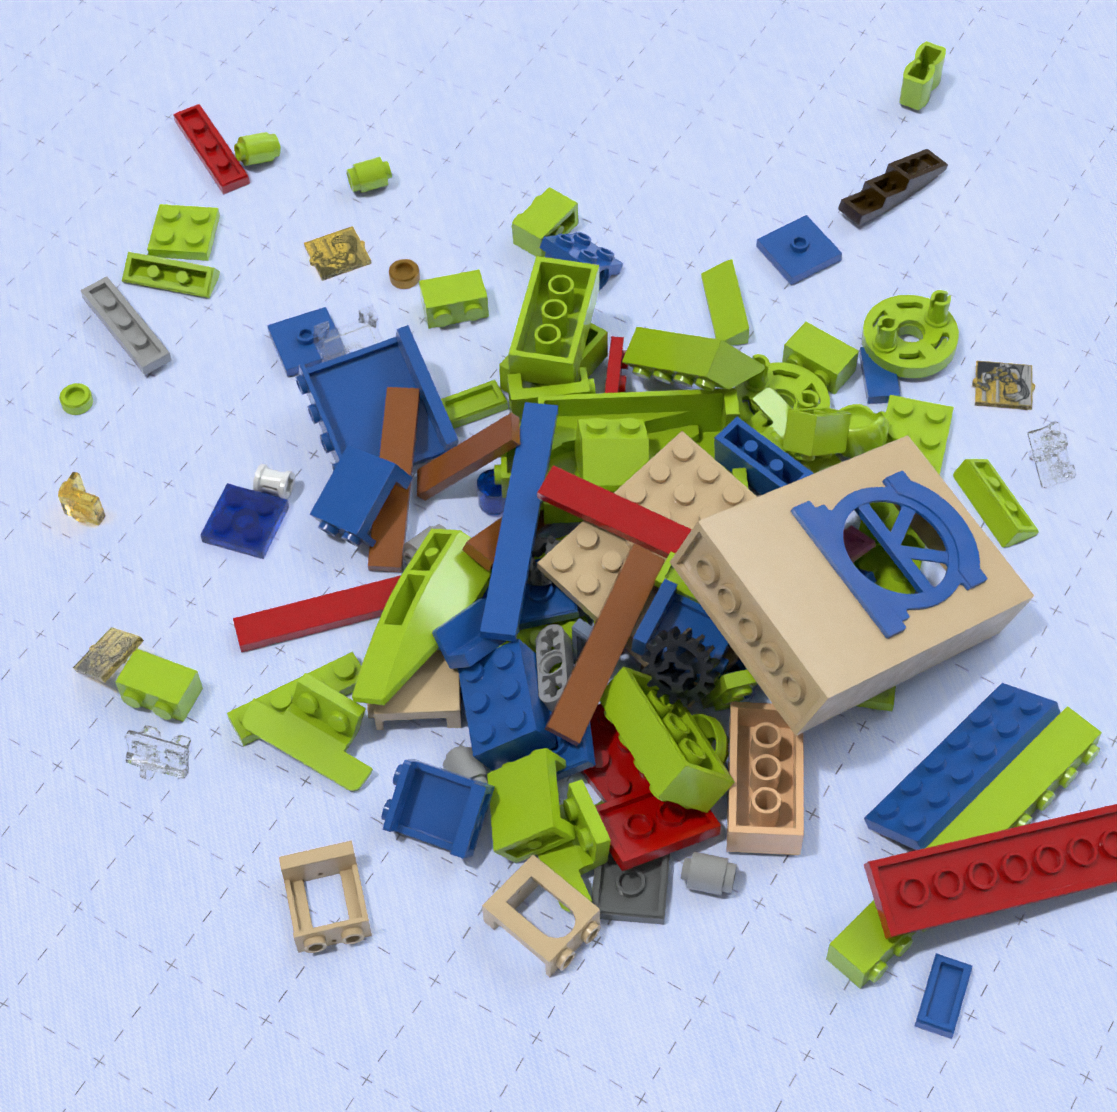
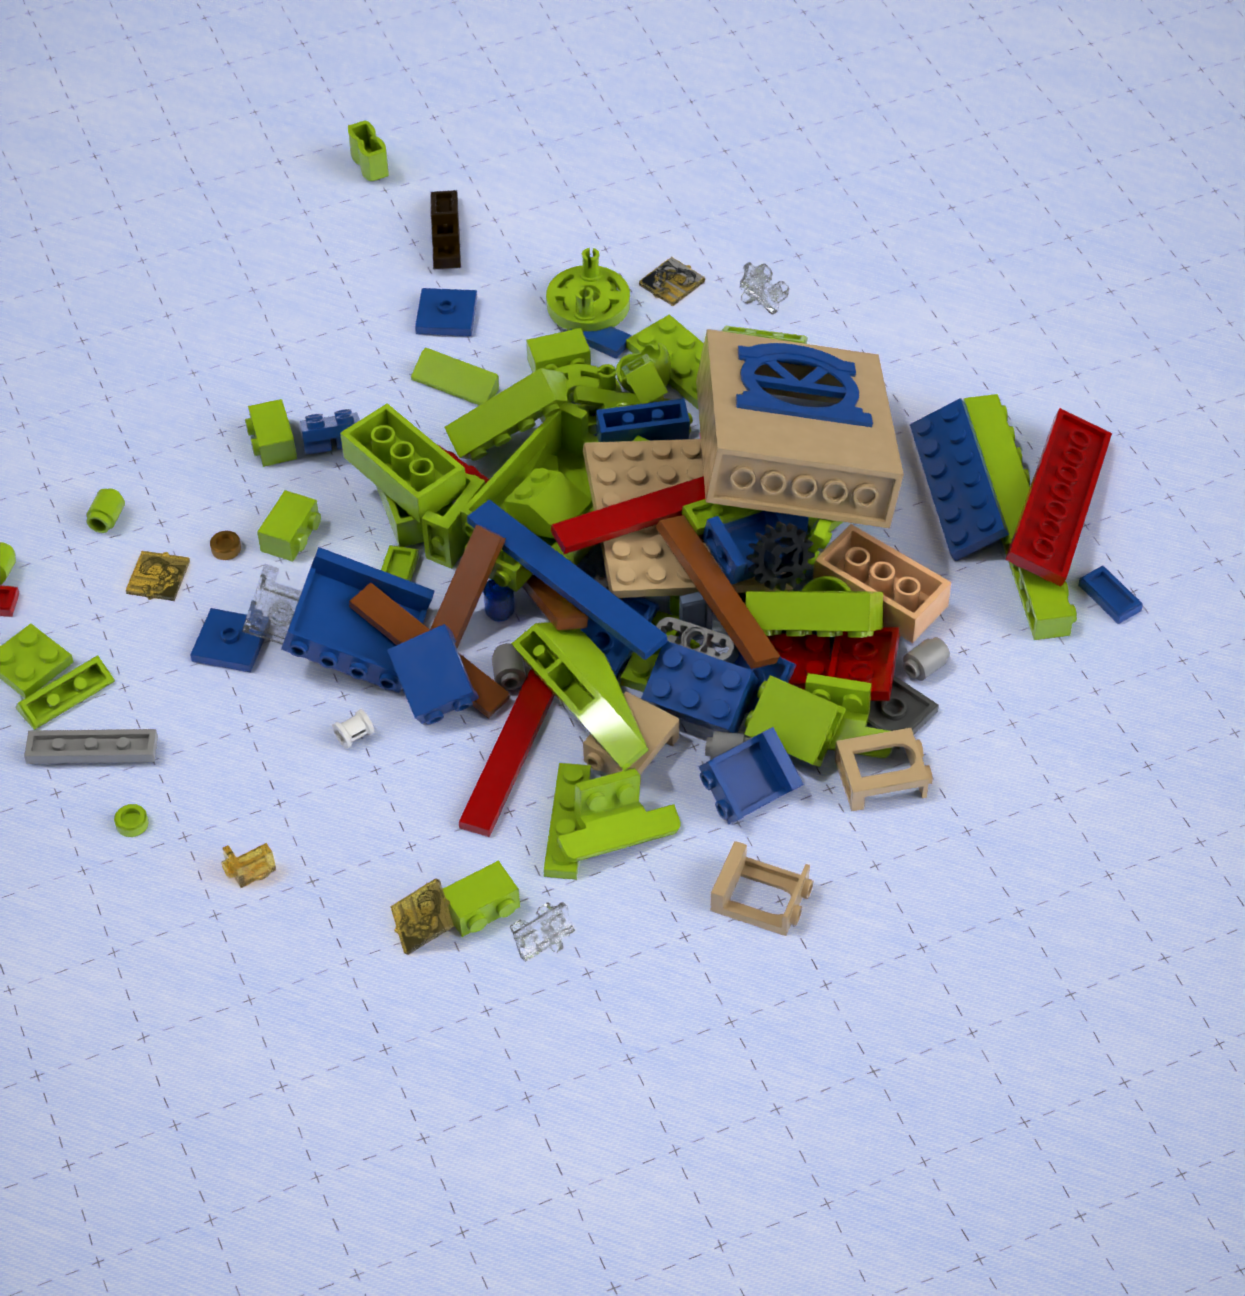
camera: 55 degrees left, 5 degrees down
clear blue plate [200,483,289,559] -> none
blue panel [432,598,519,669] -> none

